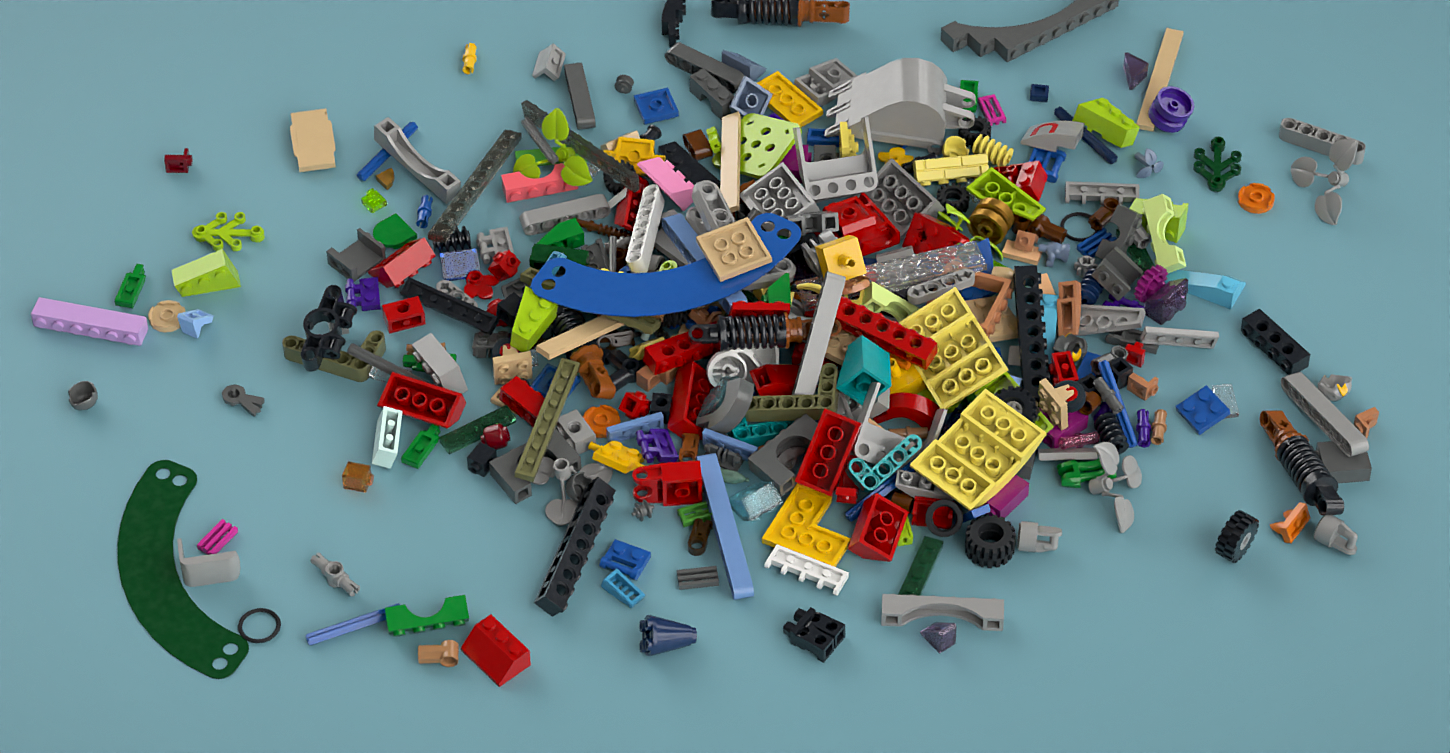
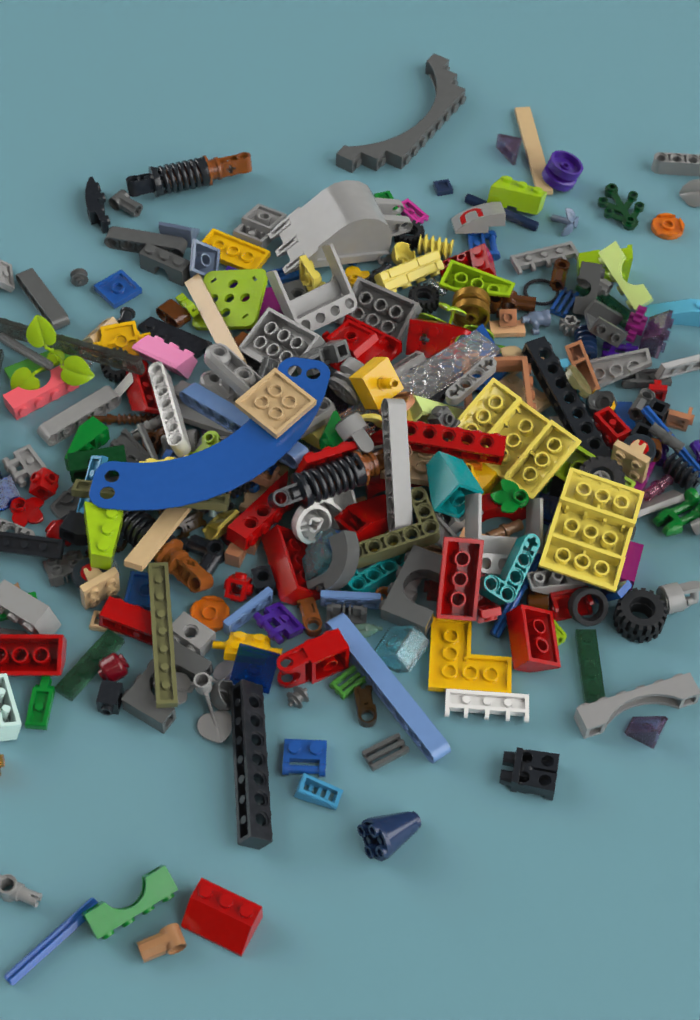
camera: 25 degrees left, 5 degrees up
none -> dark grey piece [109,189,143,217]
none -> clear blue plate [230,643,280,694]
none -> light grey piece [335,412,374,454]
none -> dark grey brick [427,406,461,428]
none -> green plate [490,479,529,513]
none -> olive tile [565,365,592,398]

